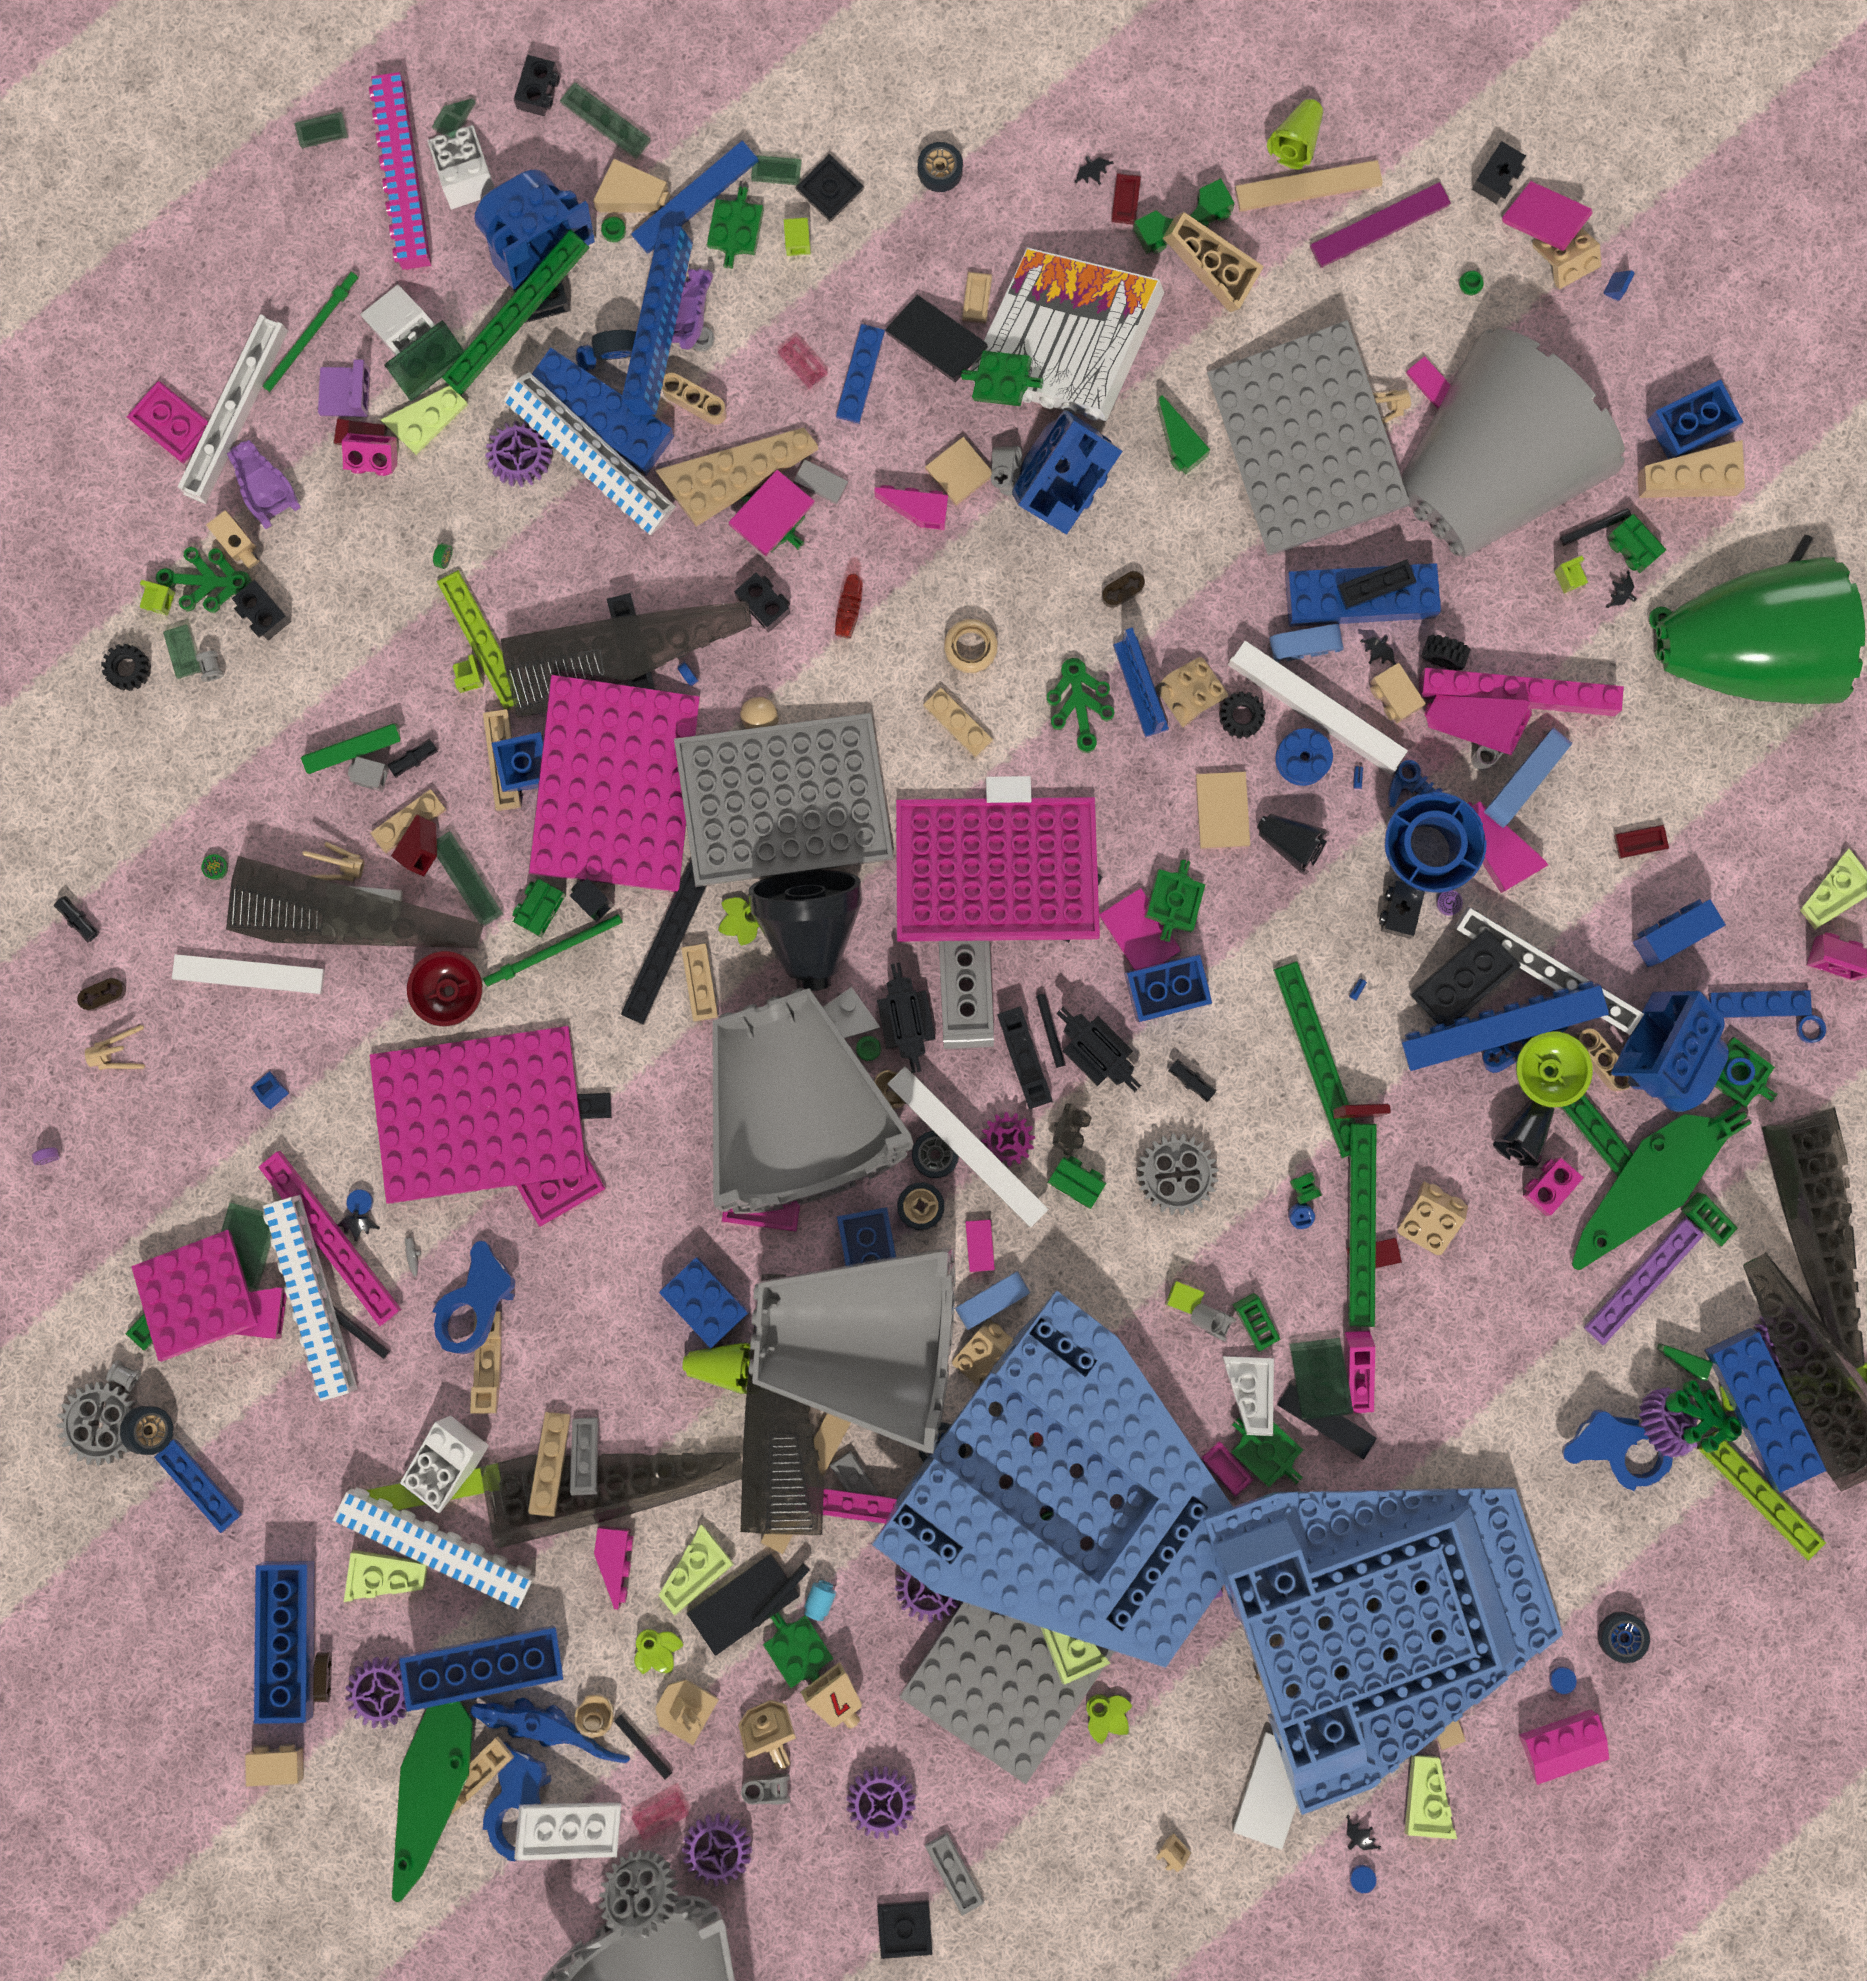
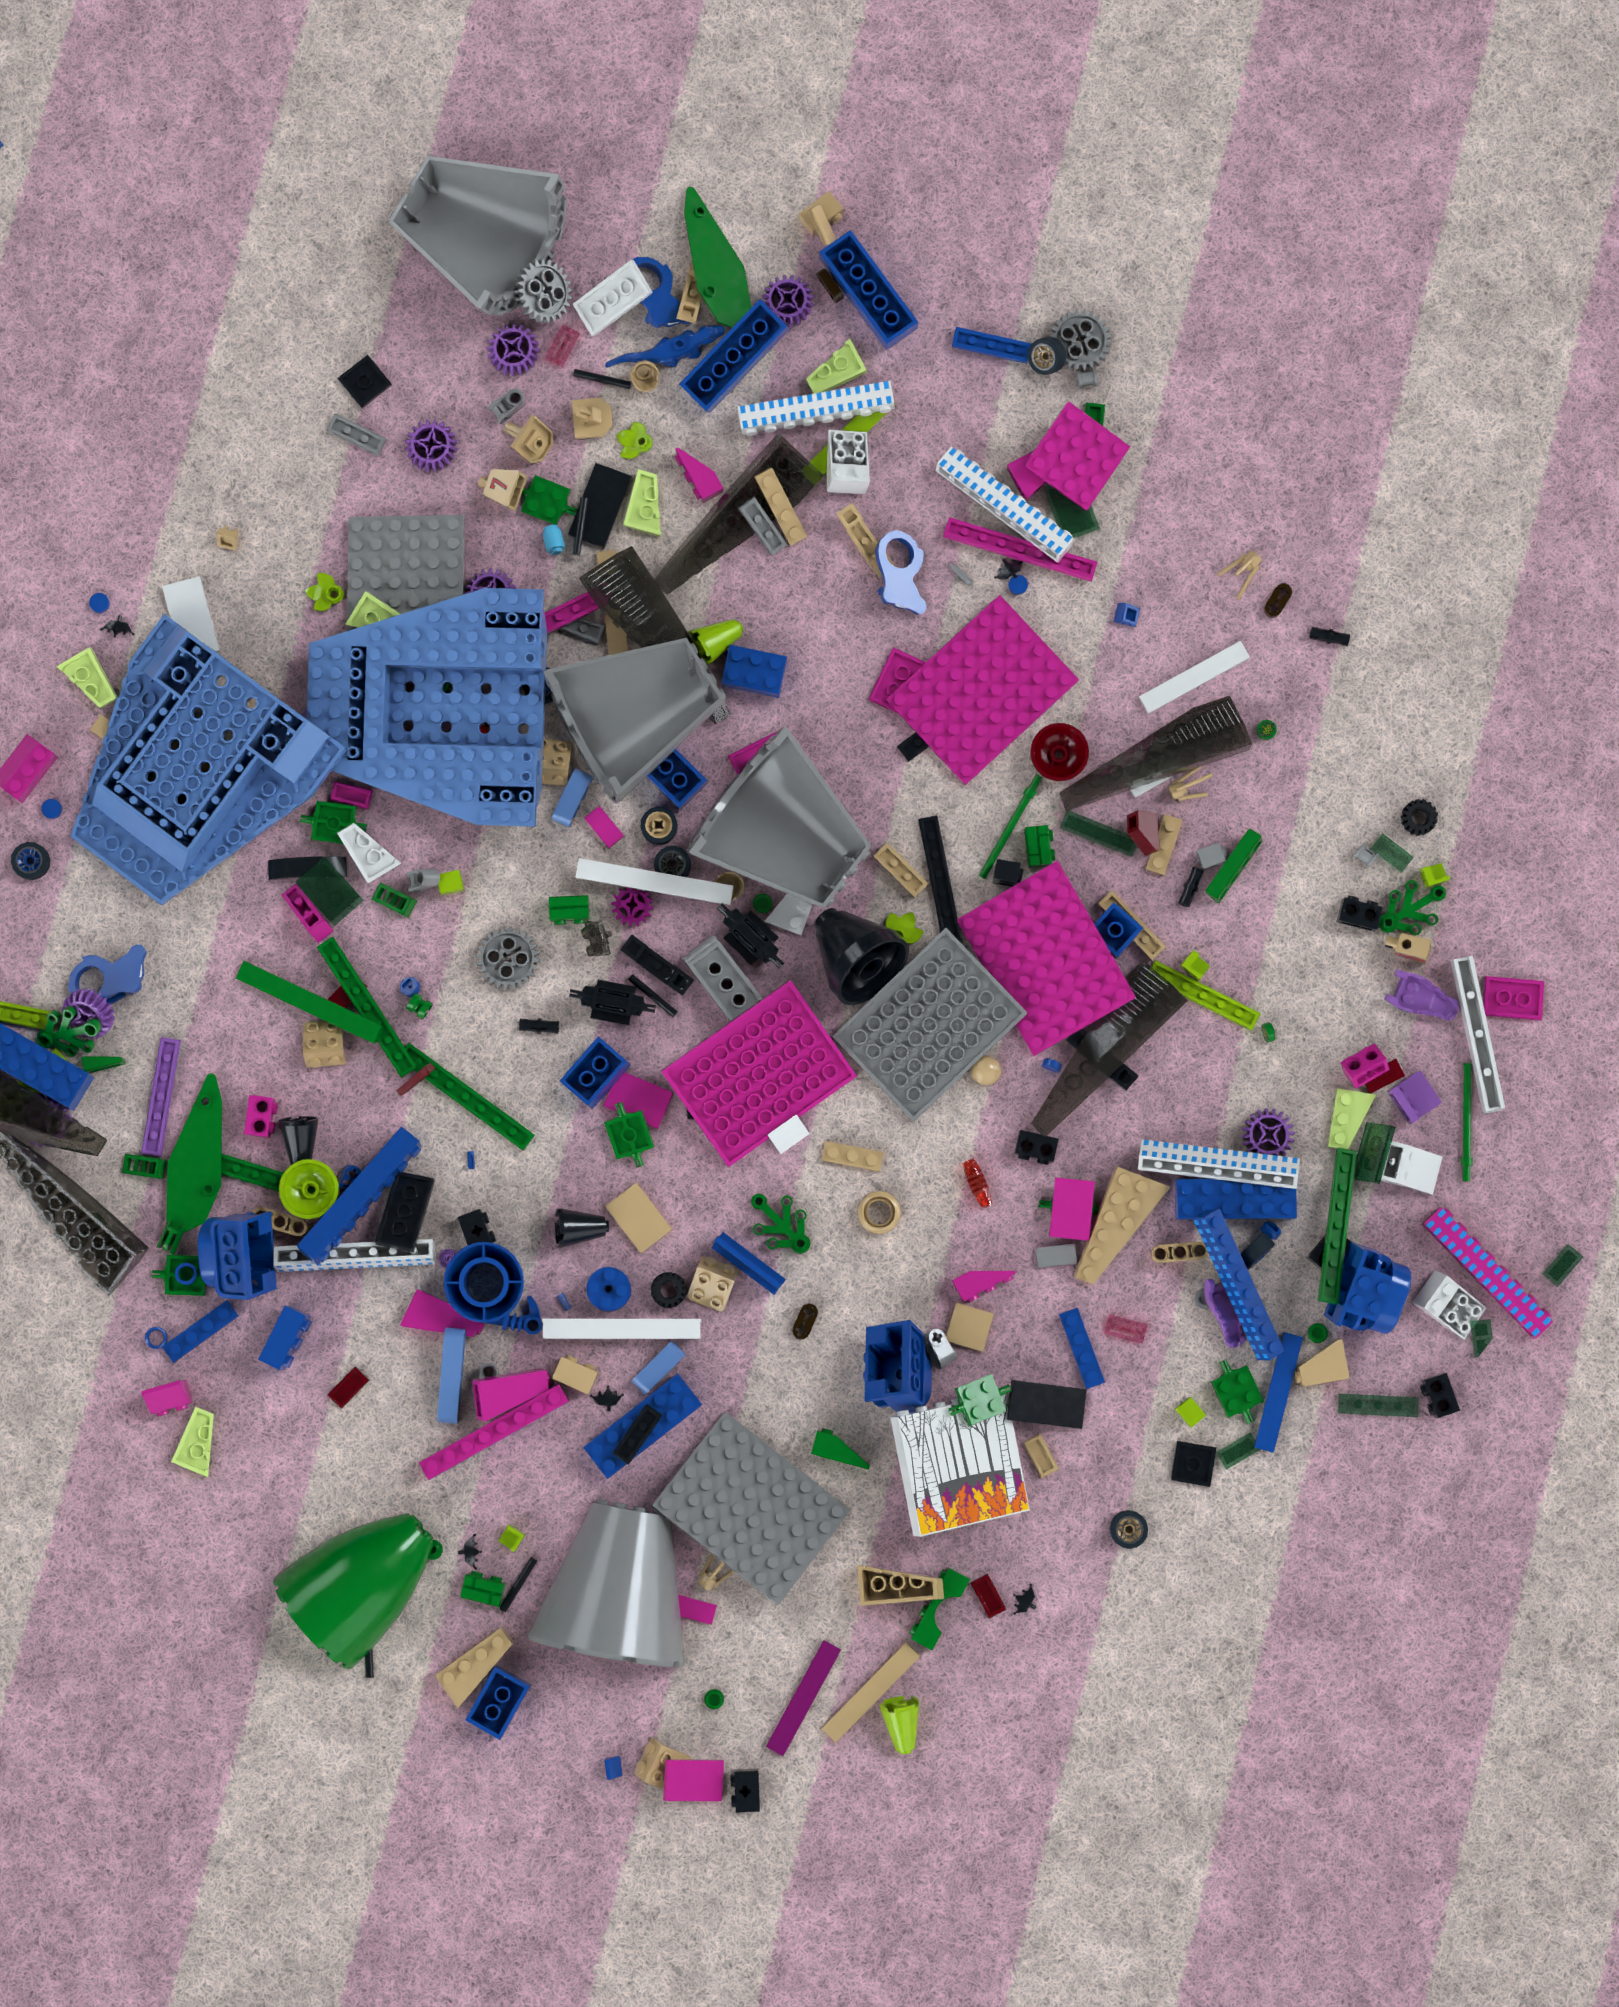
camera: 145 degrees right, 0 degrees up
medium lavender tile [32,1147,60,1165] -> none
black bar [333,1306,390,1359] -> none
black tyre [1421,635,1471,671] -> none
none -> green tile [236,961,383,1044]
none -> tan slope [807,204,836,245]

